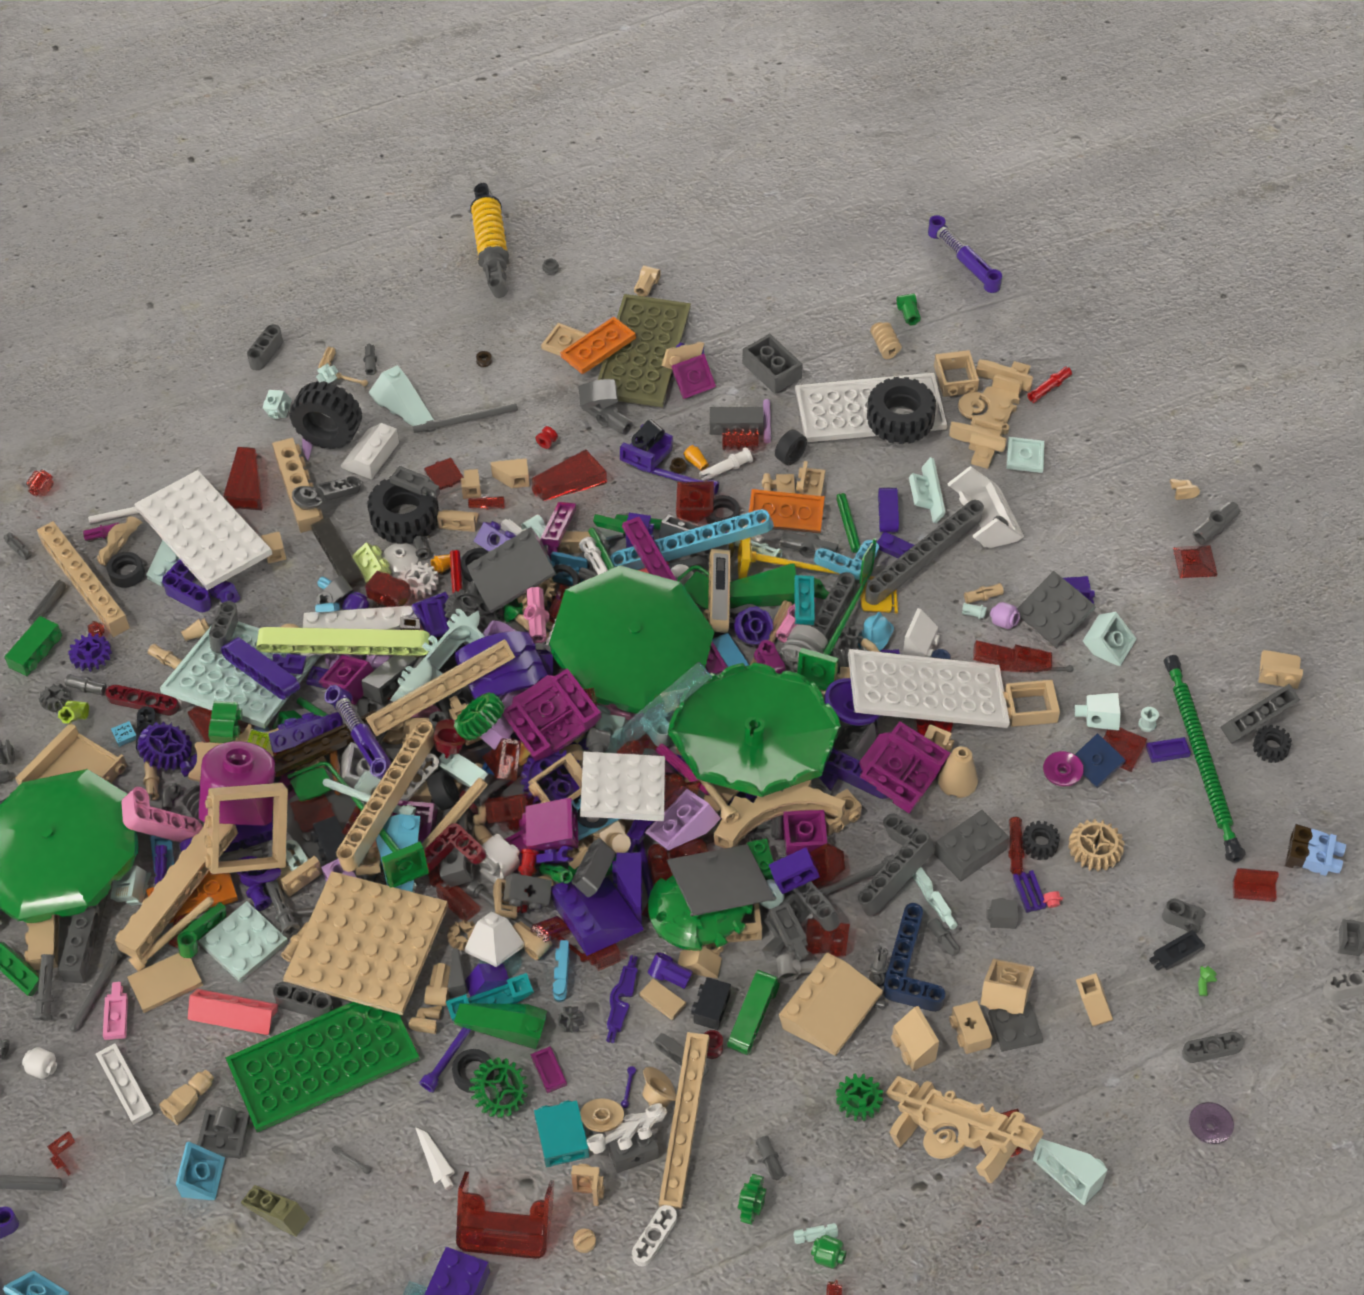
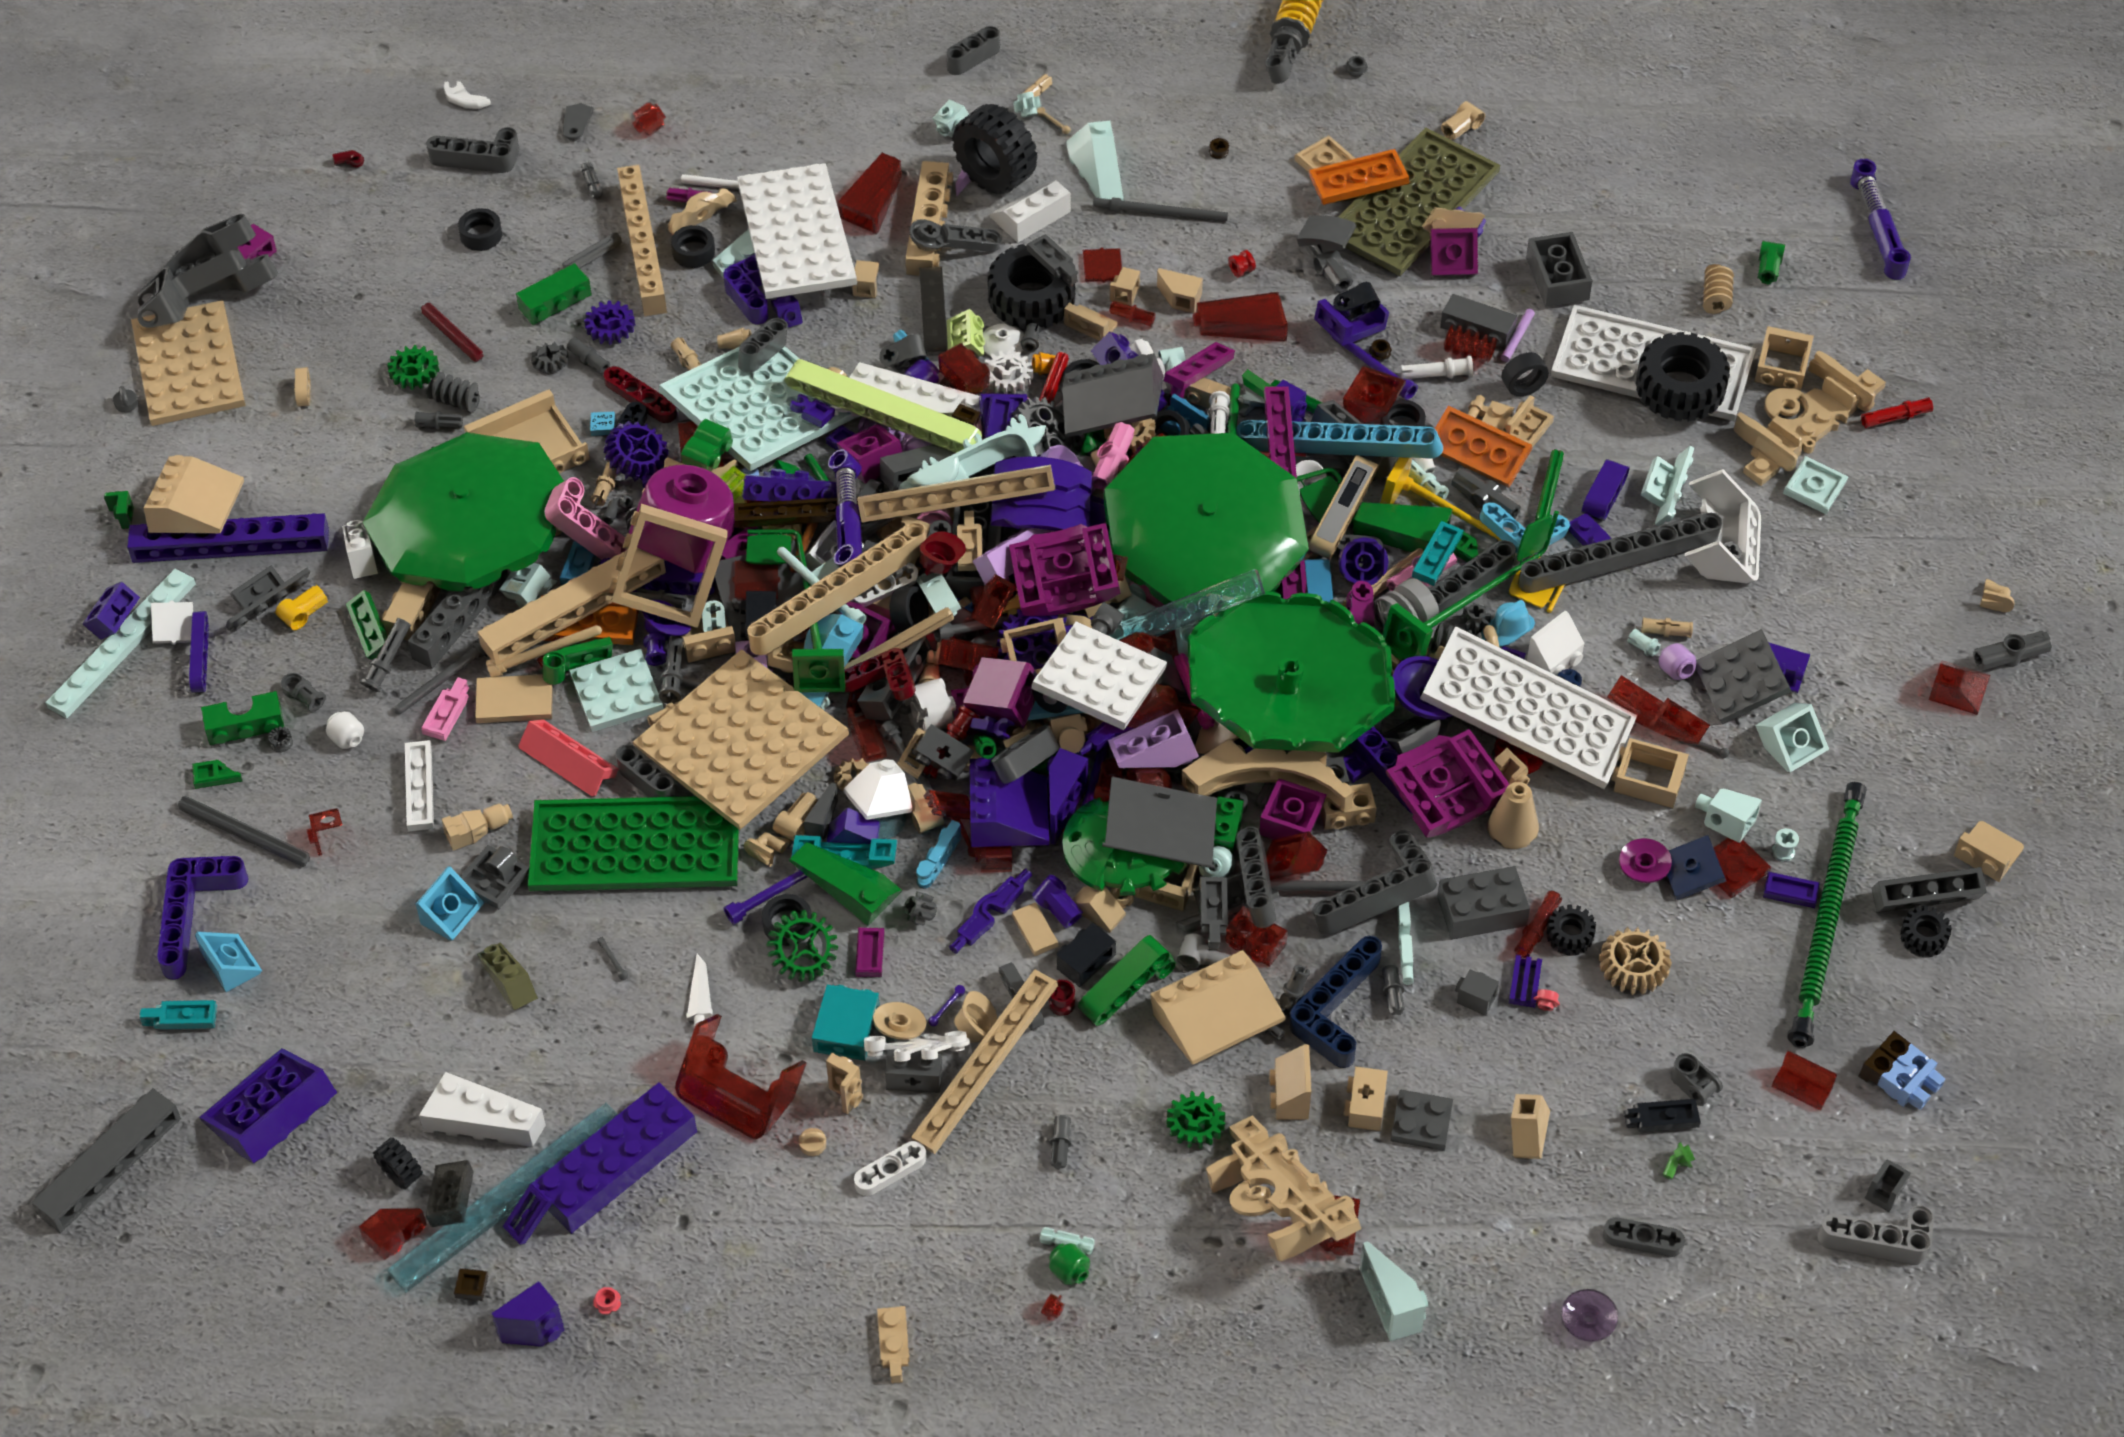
camera: 25 degrees right, 0 degrees up
lime piece [58,700,89,724] -> none
clear red plate [87,621,105,638] -> none
dark purple axle [155,845,167,885] -> none
dark purple beam [221,637,300,700] -> none
medium azure tile [315,603,340,612] -> none
dark grey axle [363,343,377,375] -> none
green gear [454,692,505,741] -> none
light orange cone [683,445,709,471] -> none
tan piece [700,780,739,825] -> none
green gear [737,1174,767,1225] -> none
dark purple brick [769,848,820,894] -> none
tan slope [980,958,1035,1014] -> none

